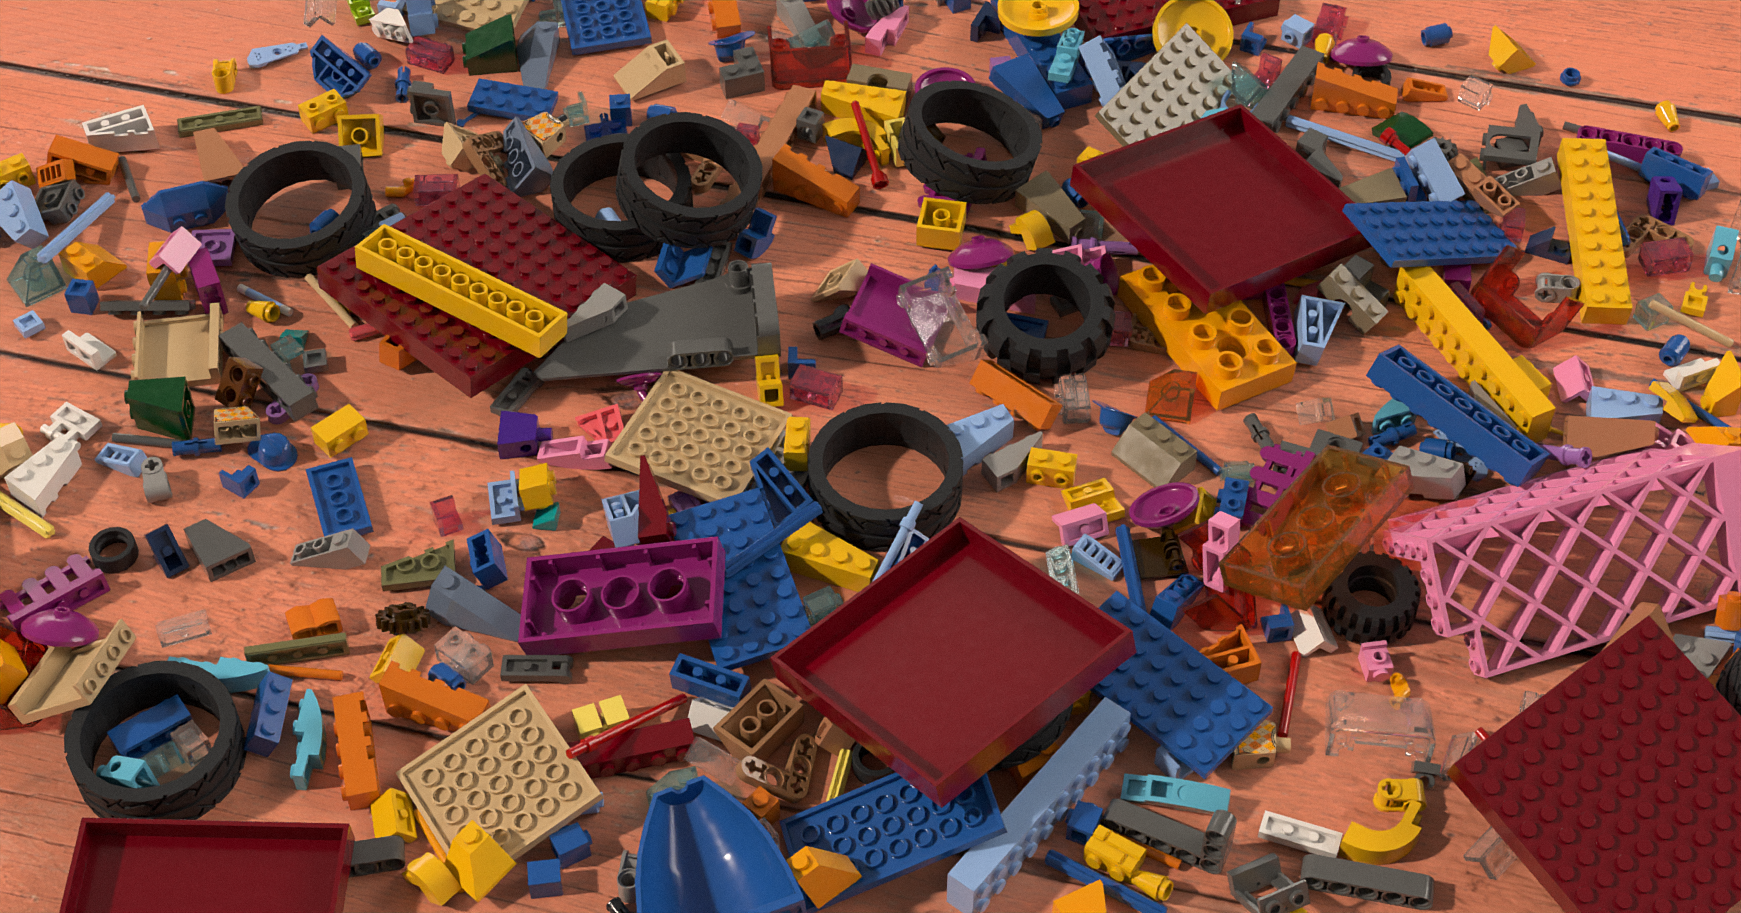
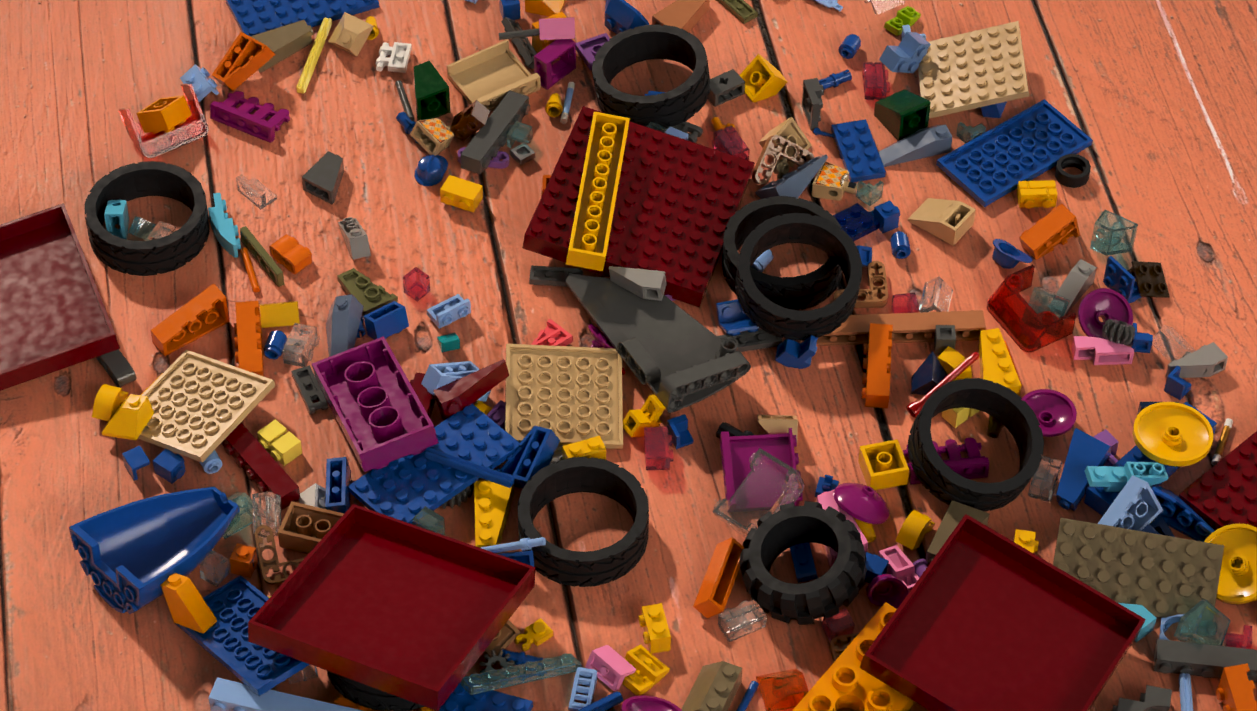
camera: 65 degrees right, 0 degrees up
white wedge [4,435,82,518] -> none
tan panel [8,619,137,724] -> none
magenta dish [20,607,99,647] -> none
white panel [62,330,117,371] -> none
black tyre [88,527,139,574] -> none
light blue slope [94,443,147,477] -> none
blue brick [107,694,196,759] -> none
light grey piece [141,457,172,503] -> none
dark blue slope [144,524,190,578] -> none
blue panel [219,465,260,499] -> none
blue brick [243,671,293,757] -> none
teal slope [279,329,309,349] -> none
medium azure slope [290,689,327,790] -> none
yellow brick [298,89,349,134] -> none
blue plate [306,457,374,536] -> none
blue wedge [310,35,372,99] -> none
white slope [369,8,414,43] -> none
yellow panel [370,788,417,844] -> none
dark brown gear [375,602,431,636] -> none
dark purple torso [497,411,553,459] -> none
yellow brick [519,463,557,511] -> none
bright pink slope [537,436,613,470] -> none
red bar [566,693,688,759] -> none
dark grey brick [719,46,765,99] -> none
dark tan arch [847,64,912,104] -> none
light blue wedge [947,404,1014,476] -> none
light grey slope [981,431,1043,492] -> none
blue piece [1092,400,1138,436] -> none

